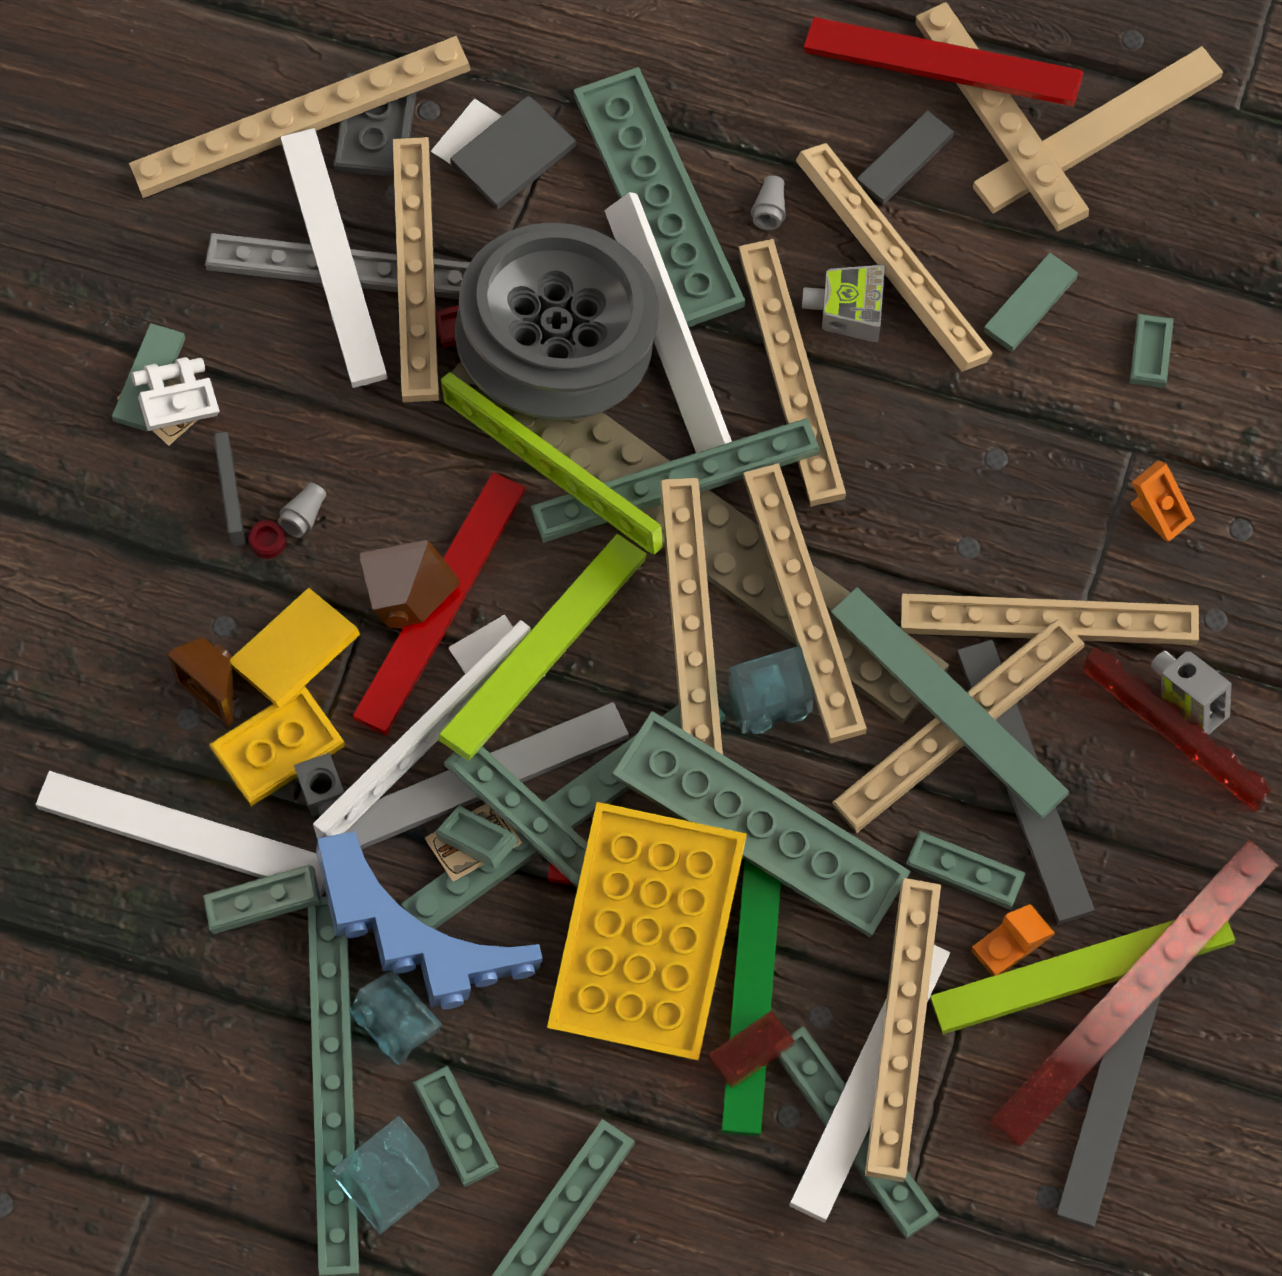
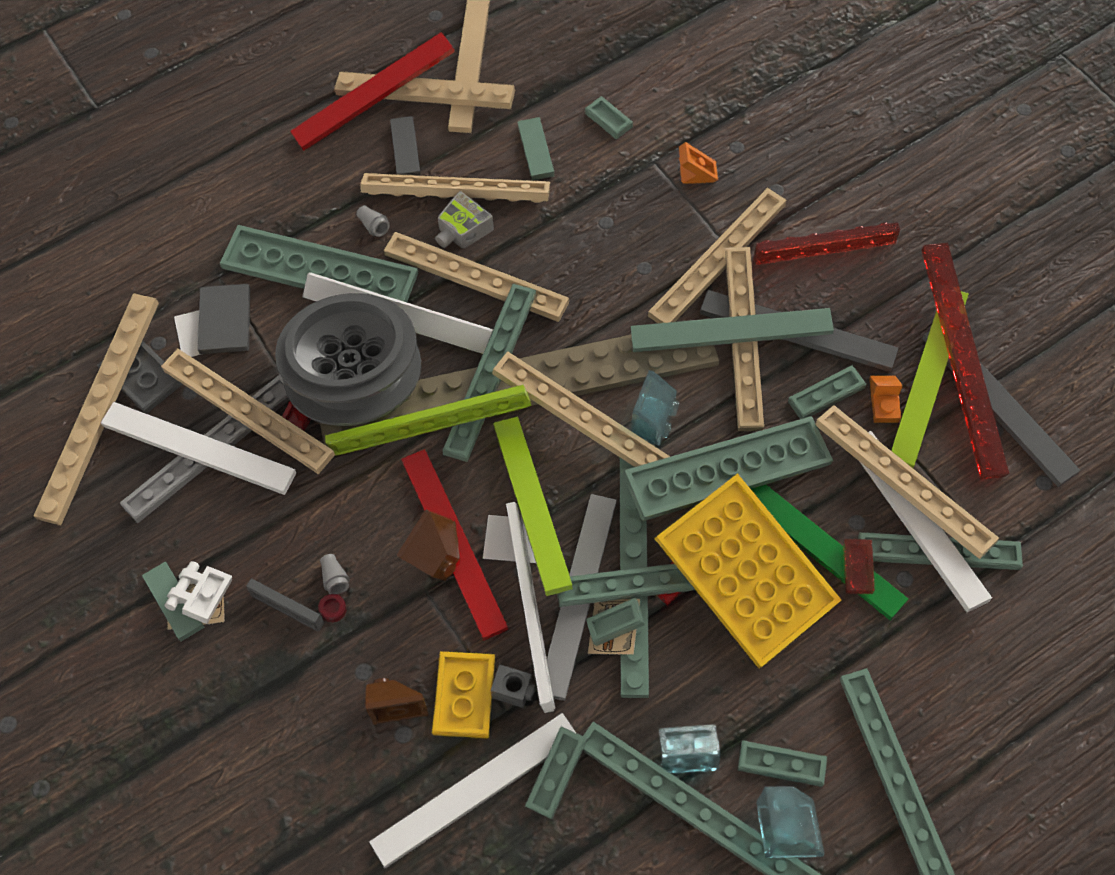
camera: 50 degrees left, 5 degrees down
yellow tile [230,588,360,709] -> none
medium blue arch [316,831,543,1009] -> none
tan plate [743,463,867,743] -> none
light grey torso [1151,651,1231,739] -> none

